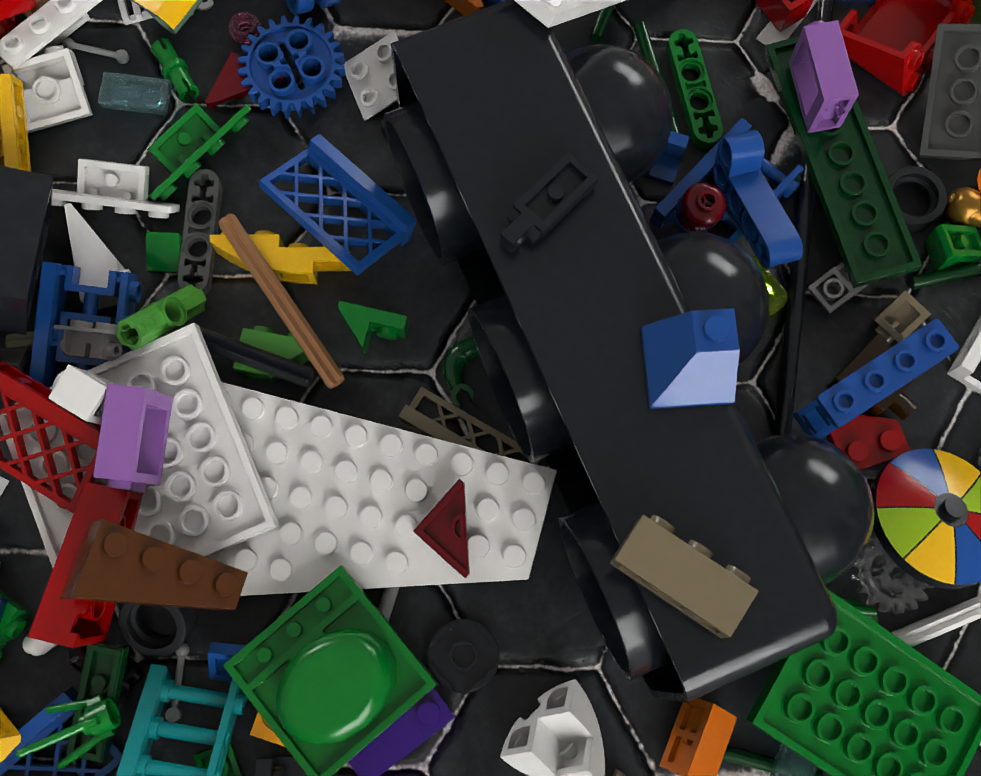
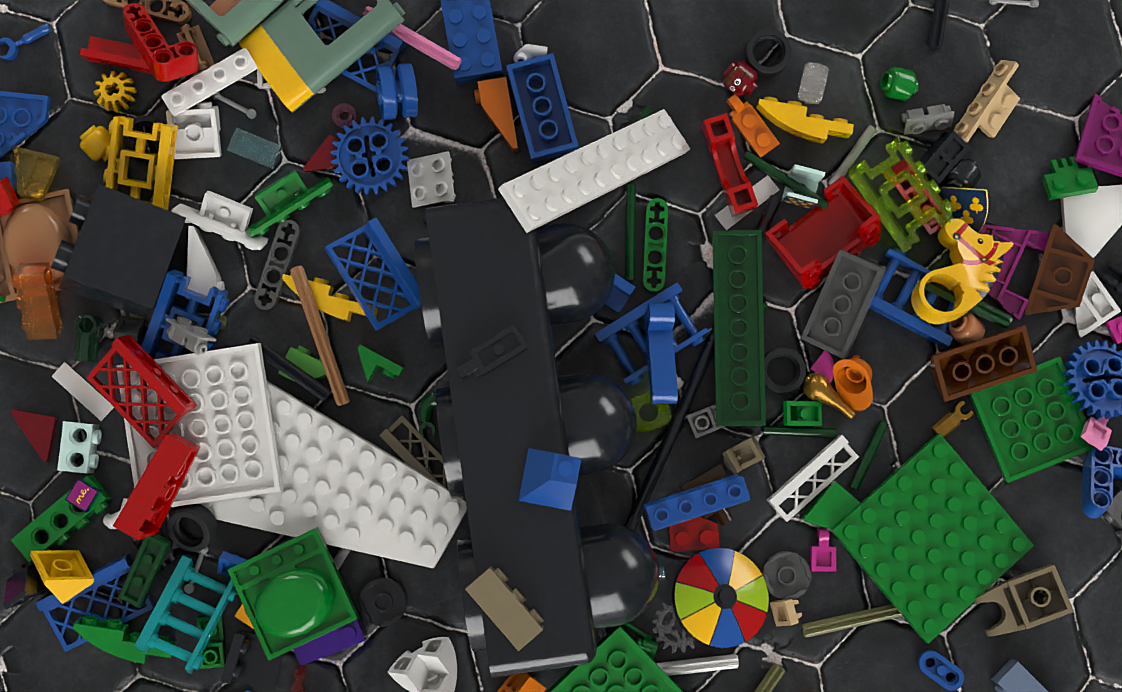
camera: 20 degrees right, 10 degrees up
green plant [16,694,121,769] -> none
white brick [48,364,114,425] -> none
reddish brown wedge [60,519,248,610] -> none
medium lavender window [93,384,173,491] -> none
bright green piece [116,284,207,351] -> none
green slope [145,232,182,274] -> none
green pin [151,38,200,102] -> none
dark red tile [413,479,470,578] -> none
dark red head [676,182,726,232] -> none
medium lavender window [789,20,859,133] -> none
none -> dark pink tile [810,350,834,383]

